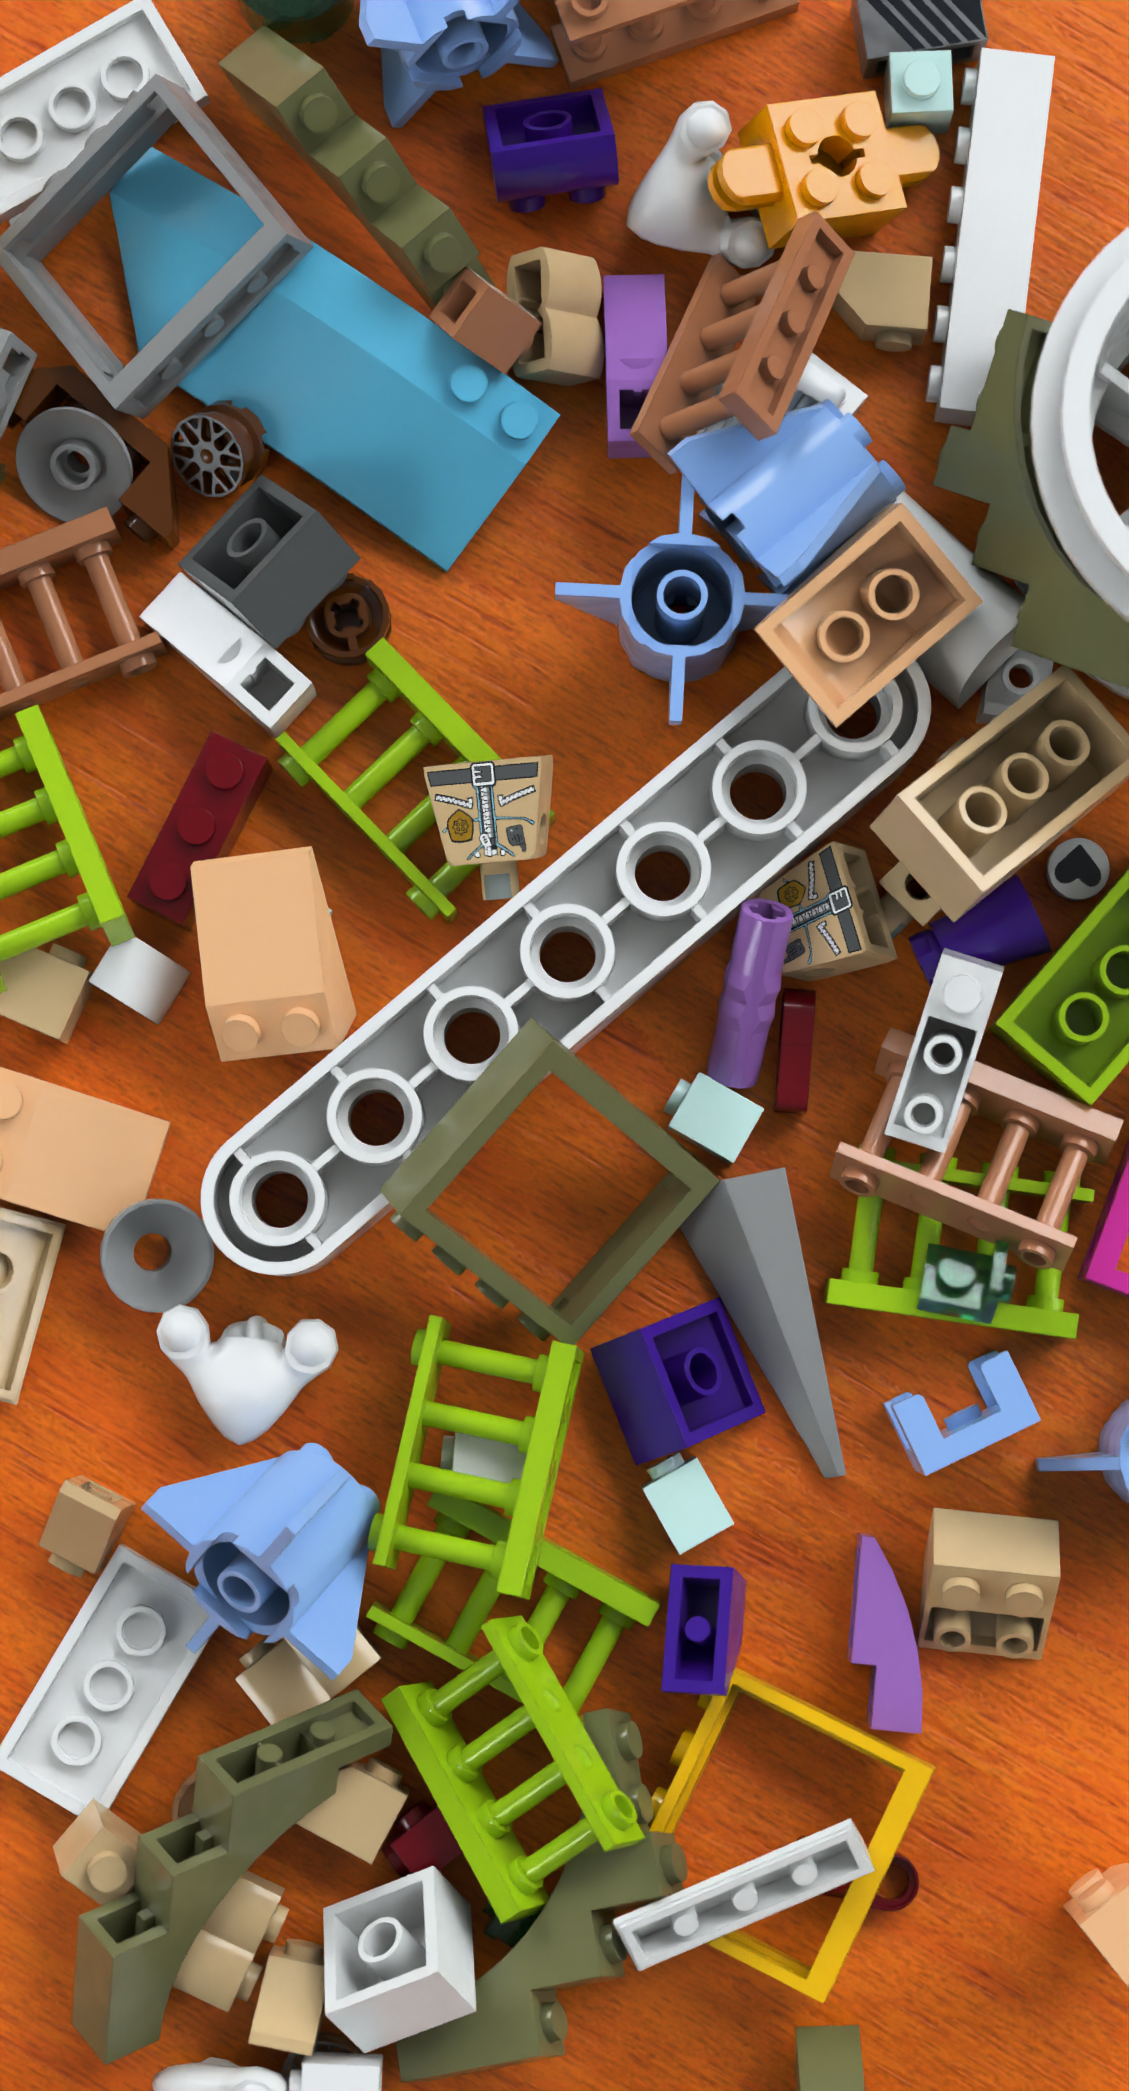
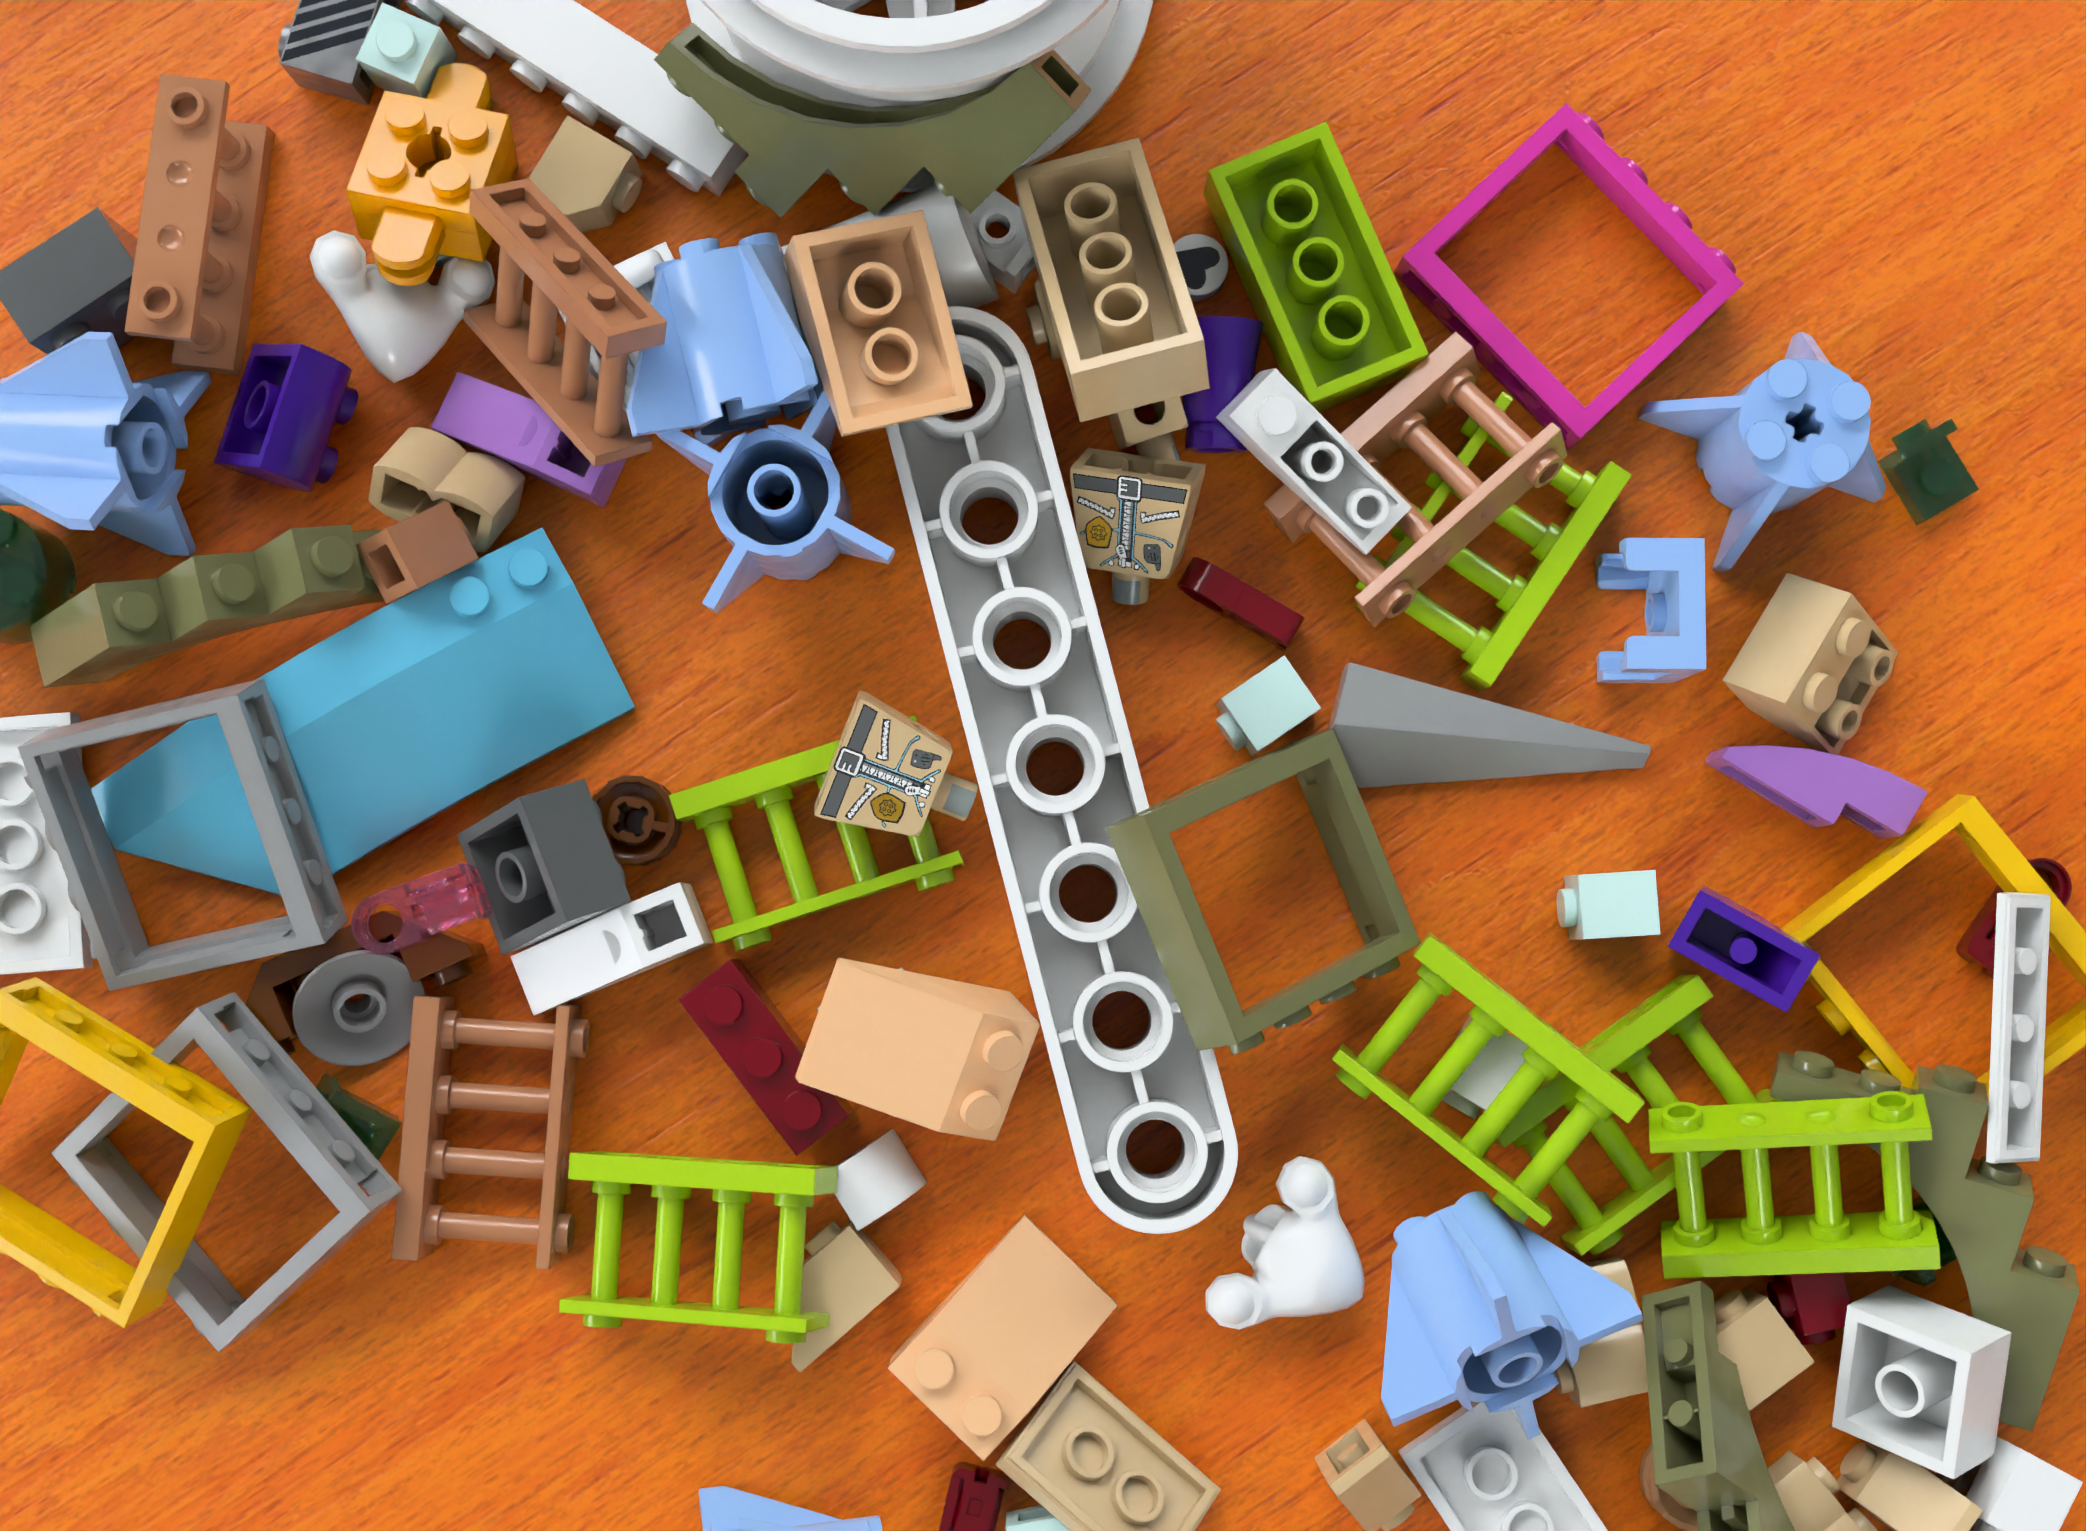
camera: 70 degrees left, 0 degrees up
light grey piece [100,1198,214,1313] -> none
reddish brown wheel [170,400,270,497] -> none
dark purple slope [590,1297,766,1465] -> none
medium lavender axle [706,898,794,1089] -> none
clear green bracket [916,1240,1016,1324] -> none
none -> clear pink piece [351,863,492,953]

